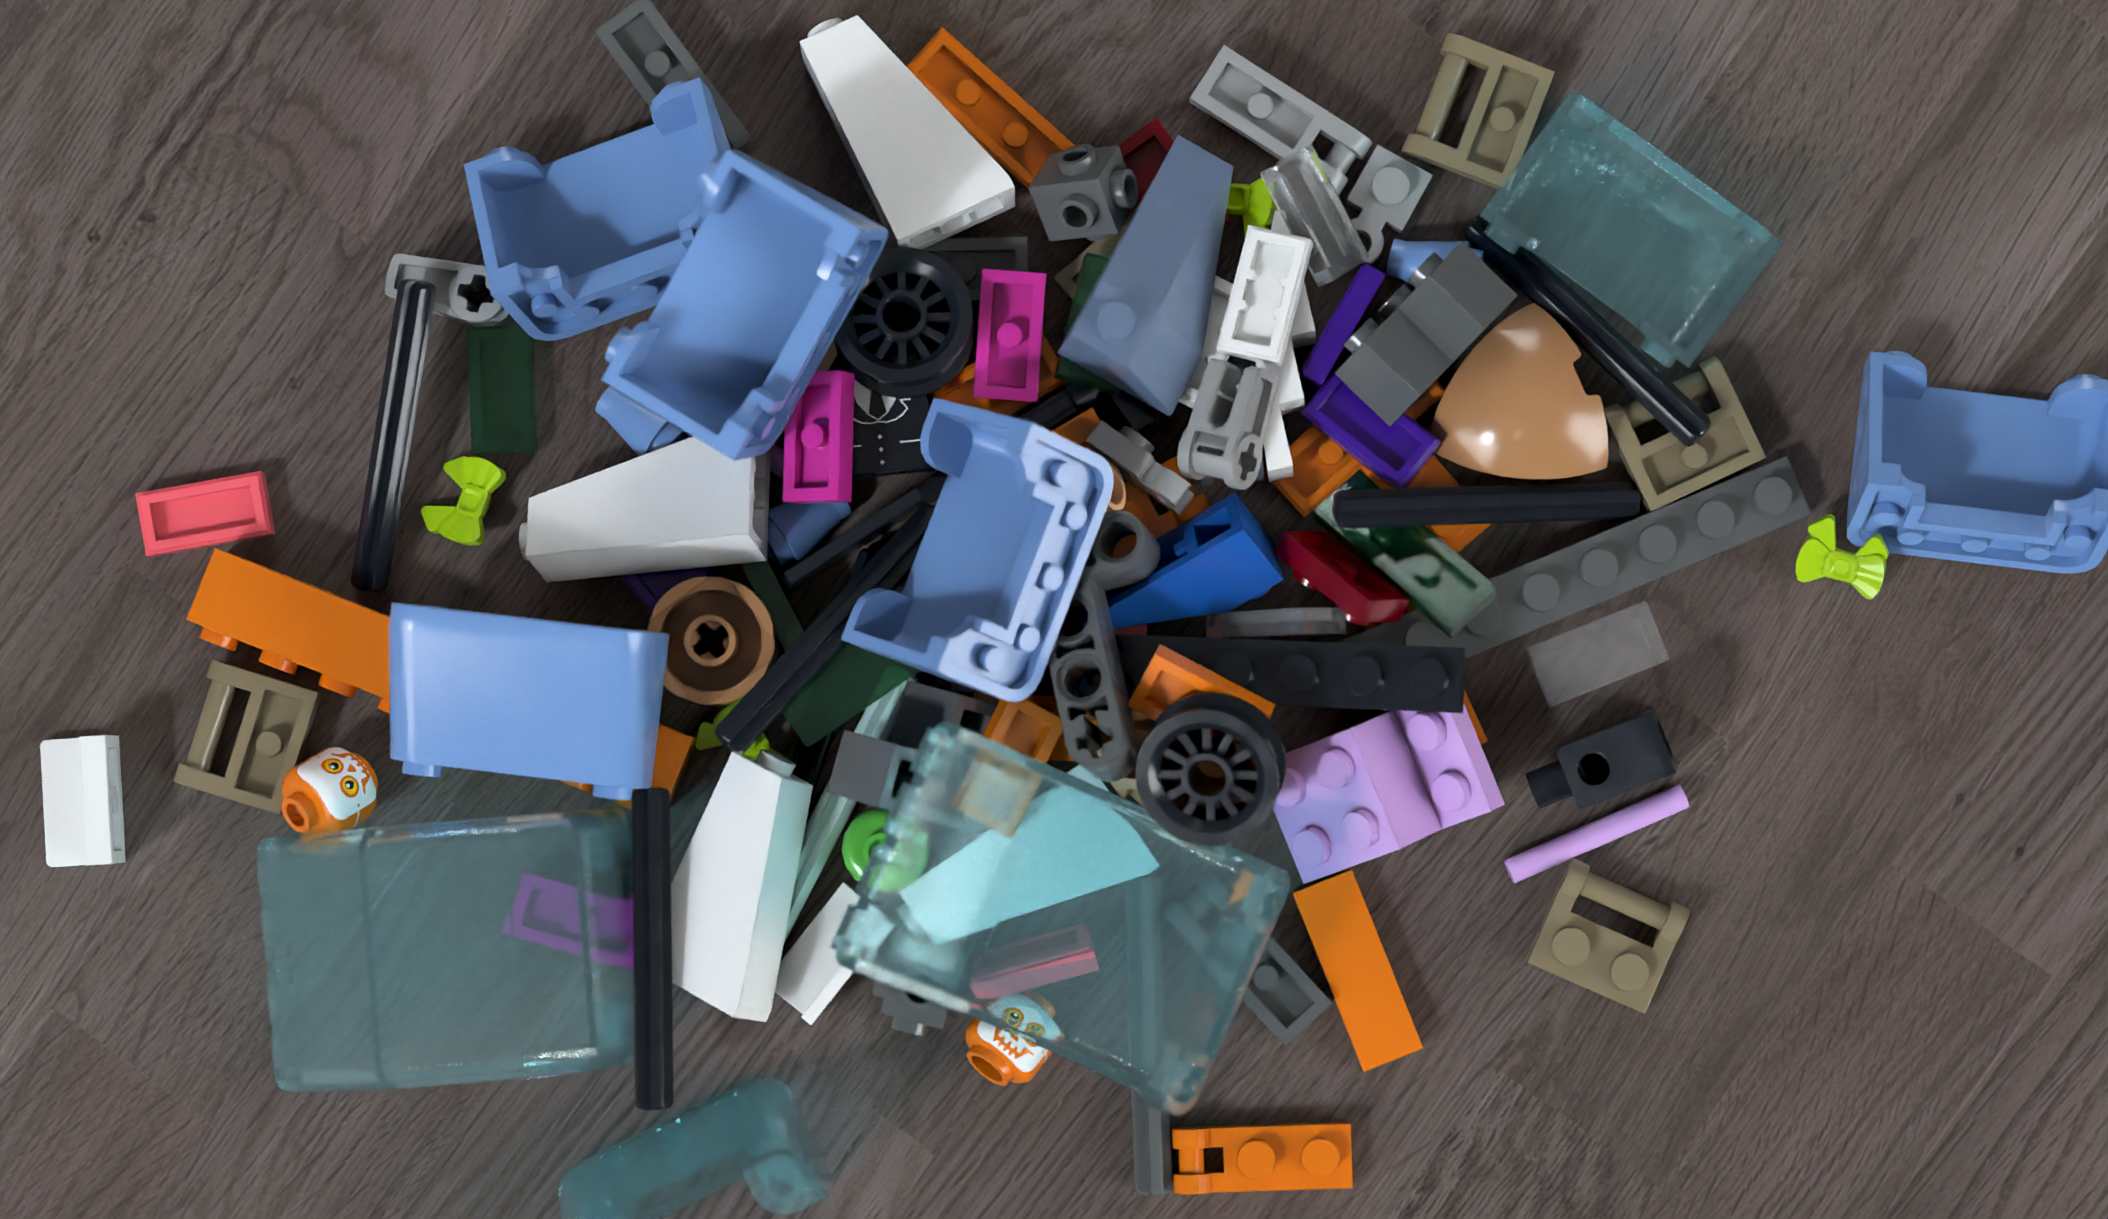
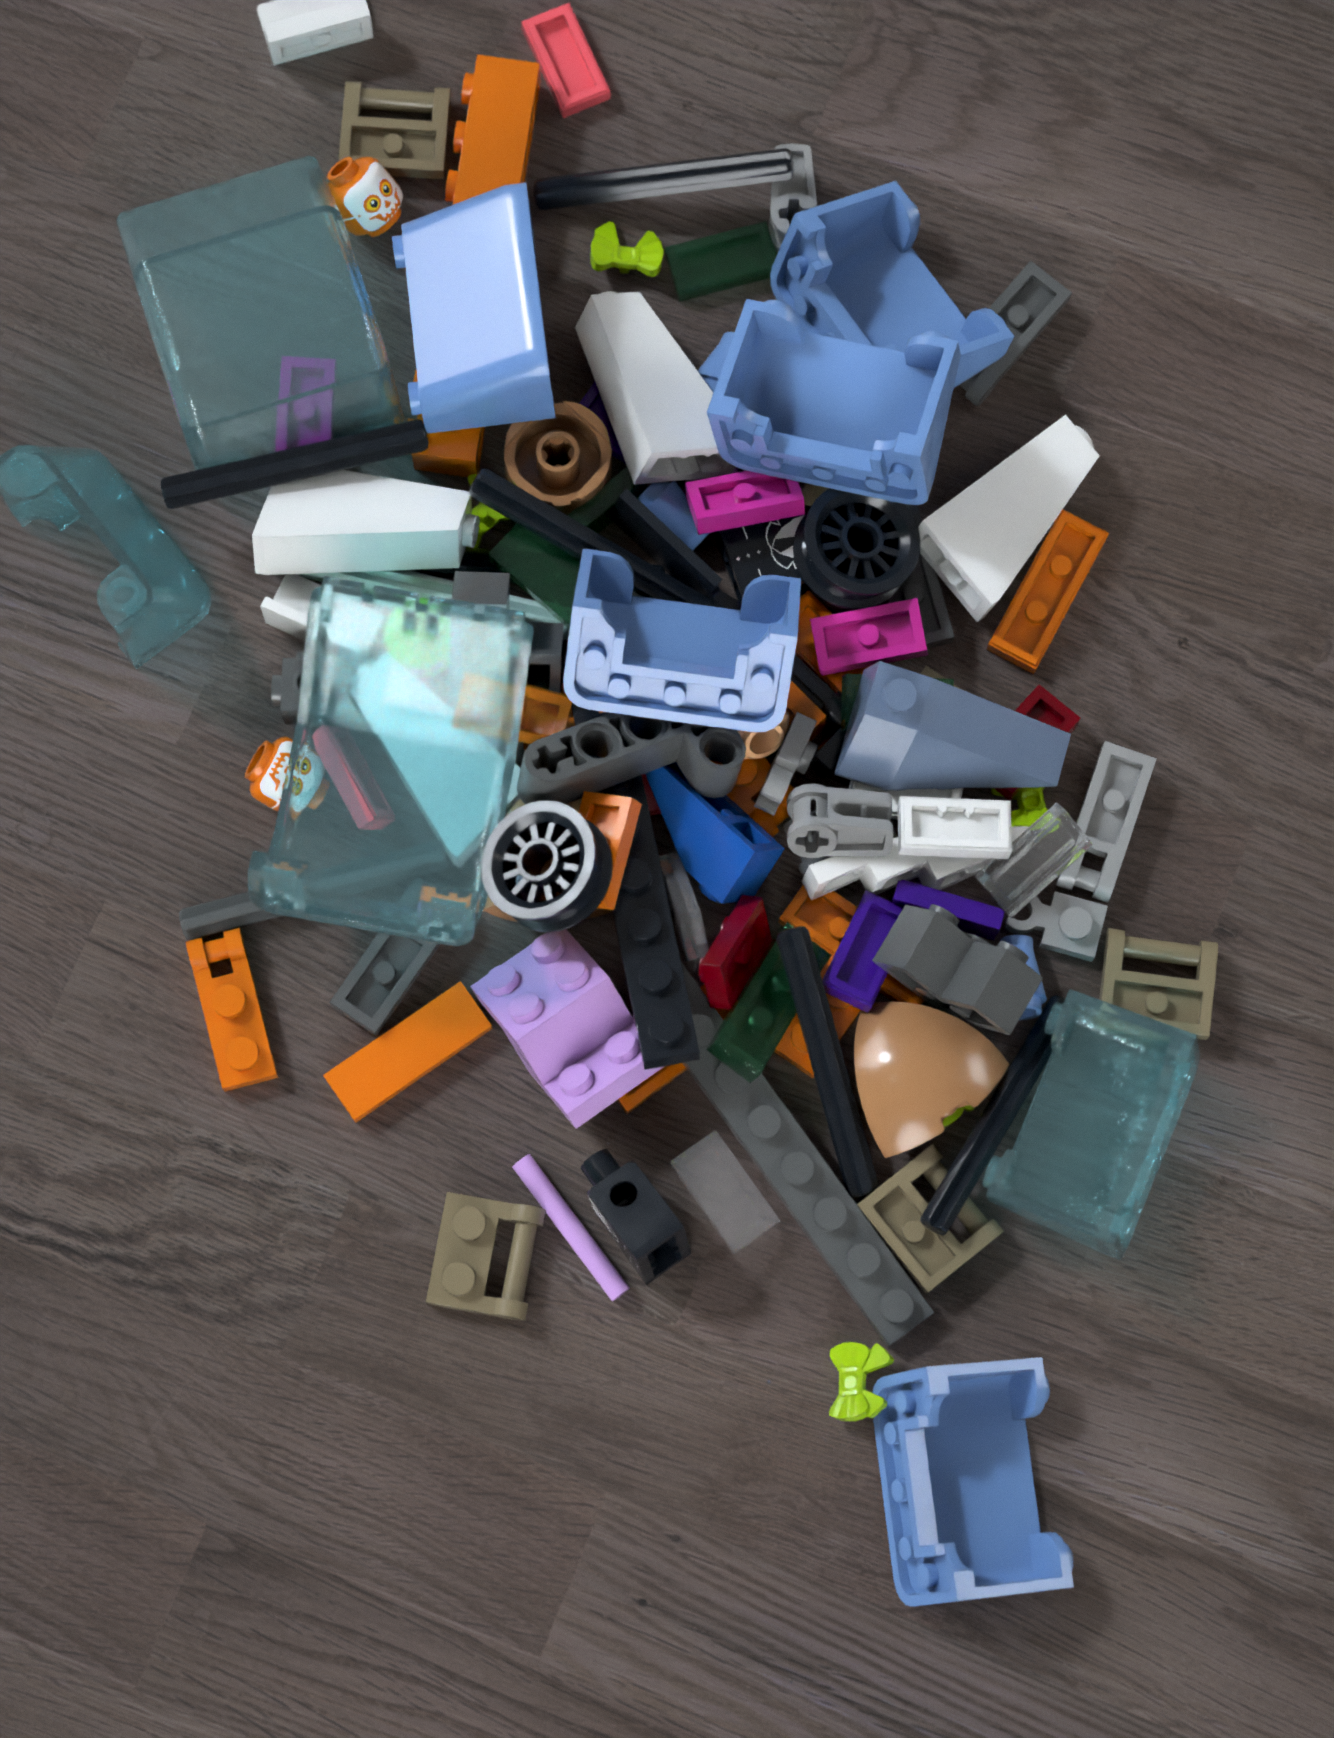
camera: 75 degrees right, 10 degrees down
dark grey brick [1029,144,1138,242] -> none

